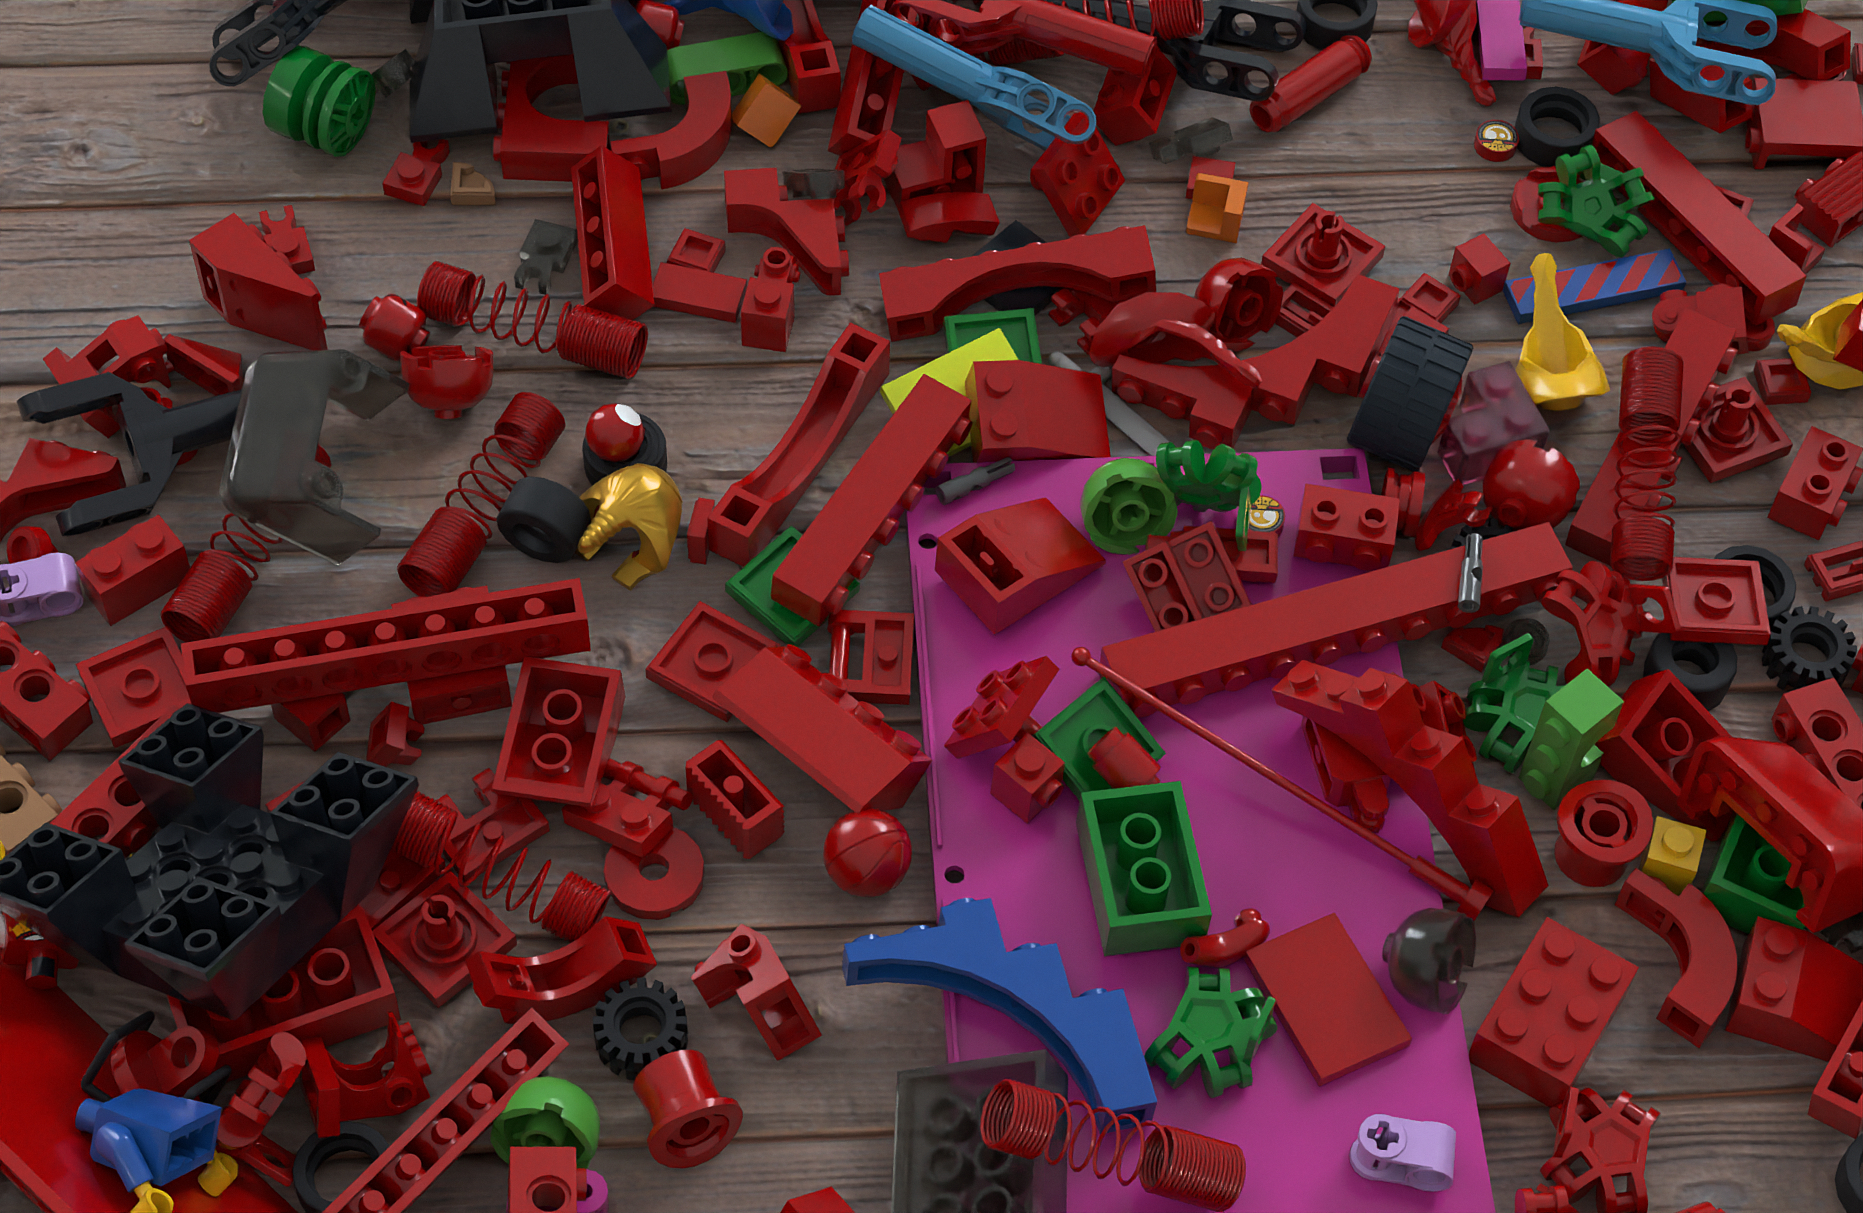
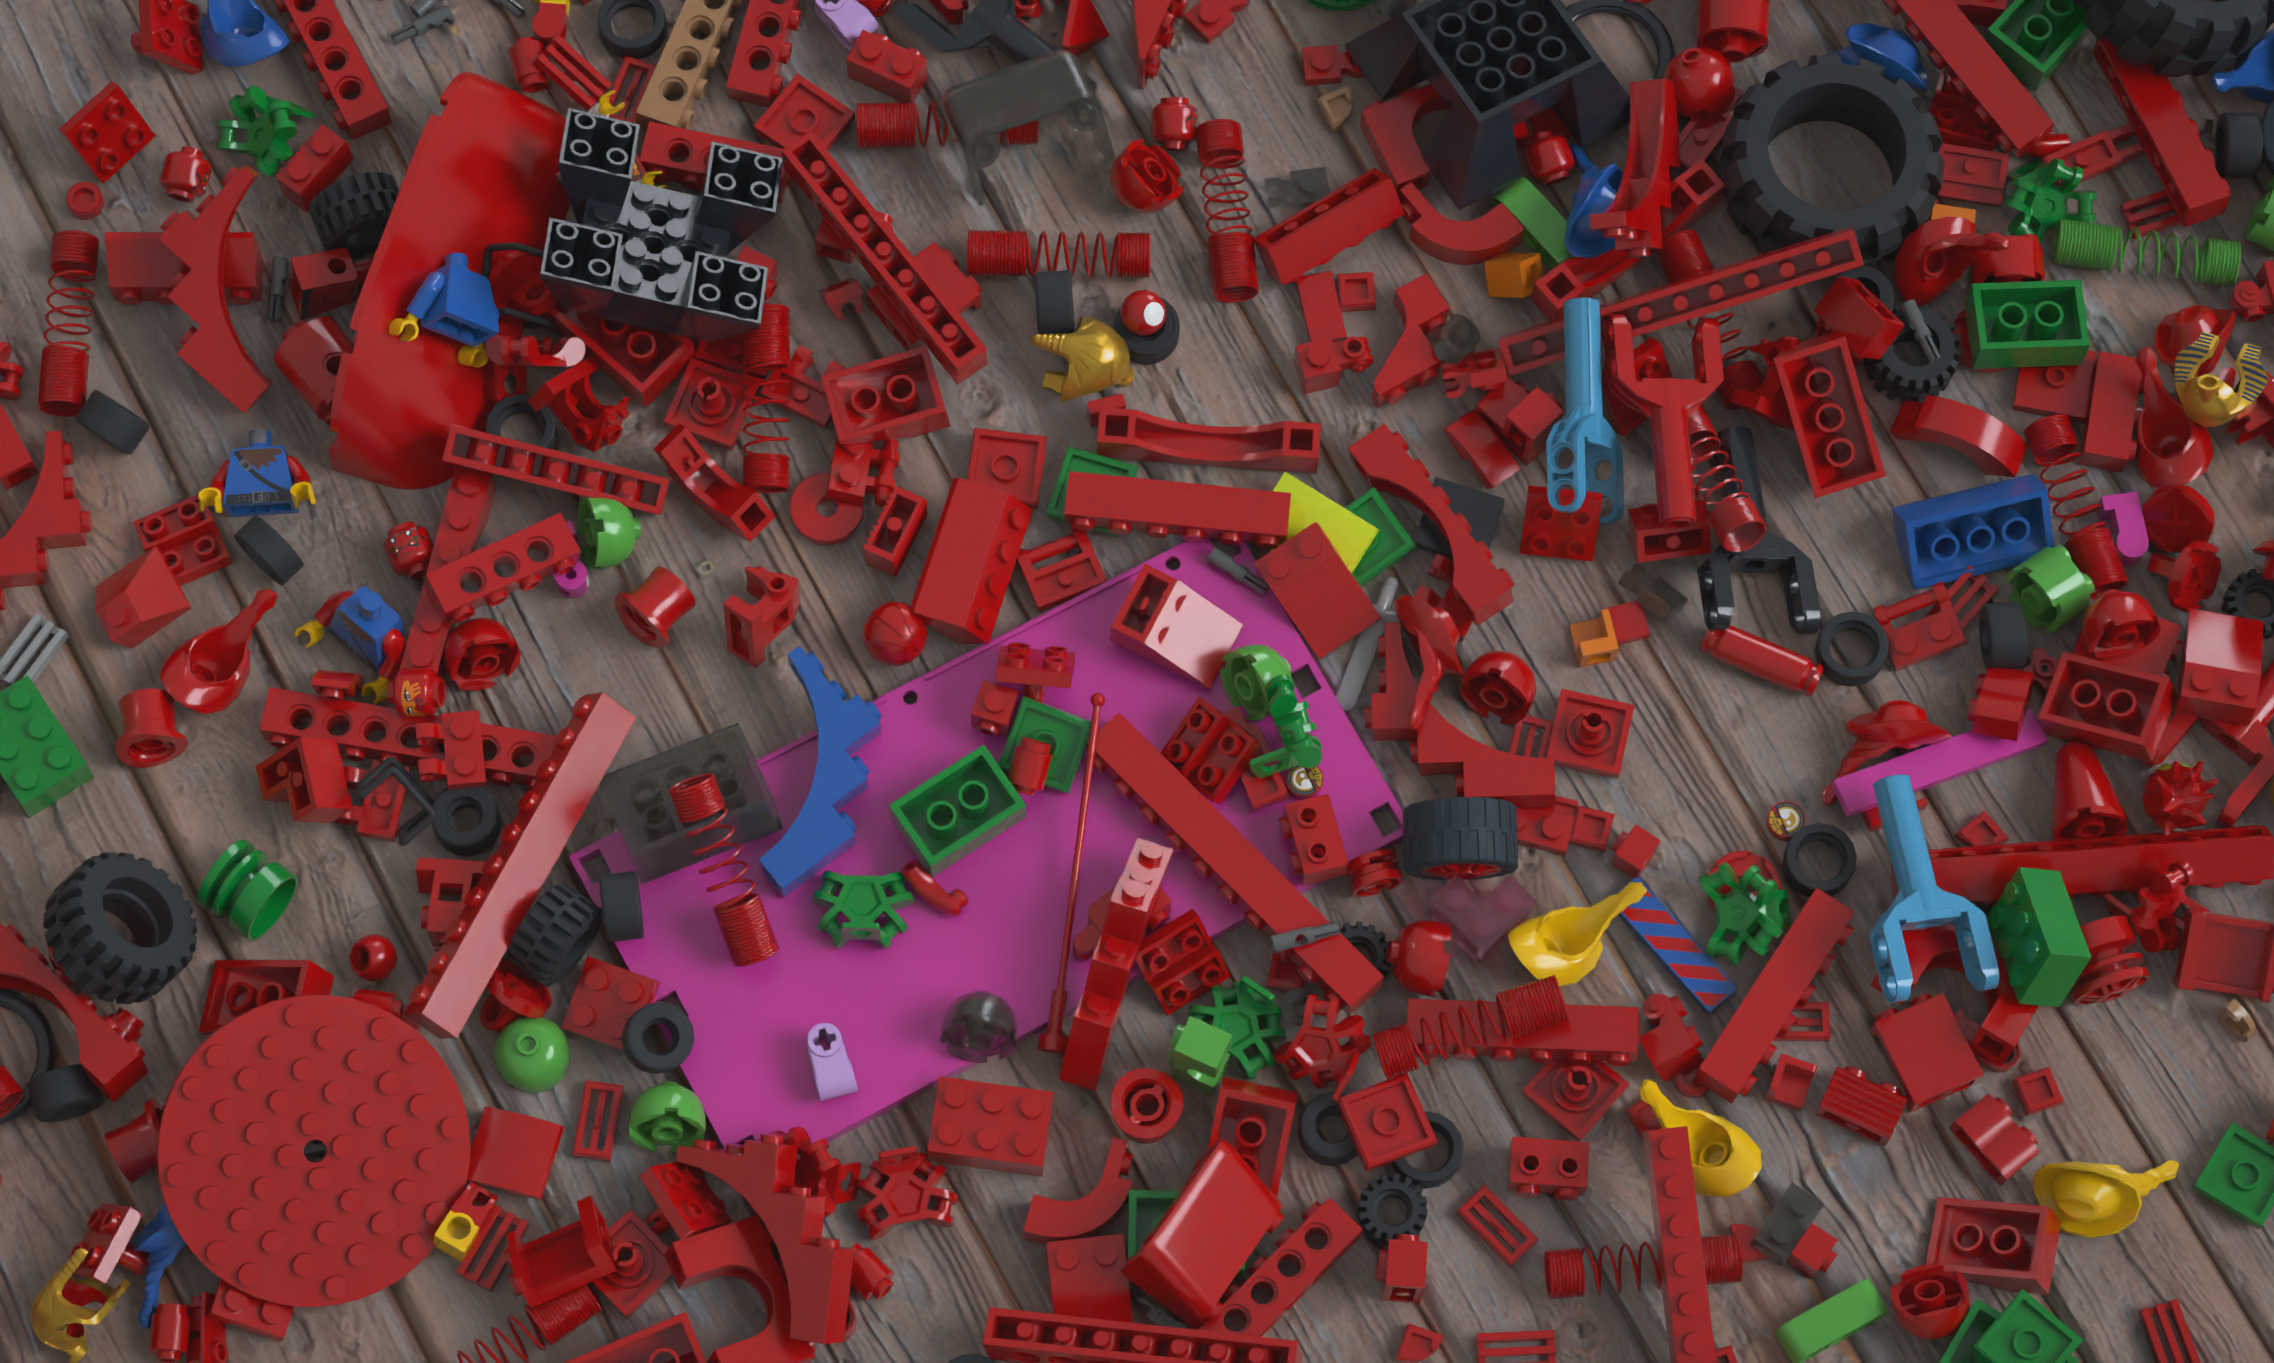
camera: 65 degrees right, 15 degrees up
black tyre [593,978,688,1081] -> none
red tile [1243,912,1412,1087] -> none
red piece [1415,479,1493,551] -> none
yellow brick [1639,816,1706,896] -> none

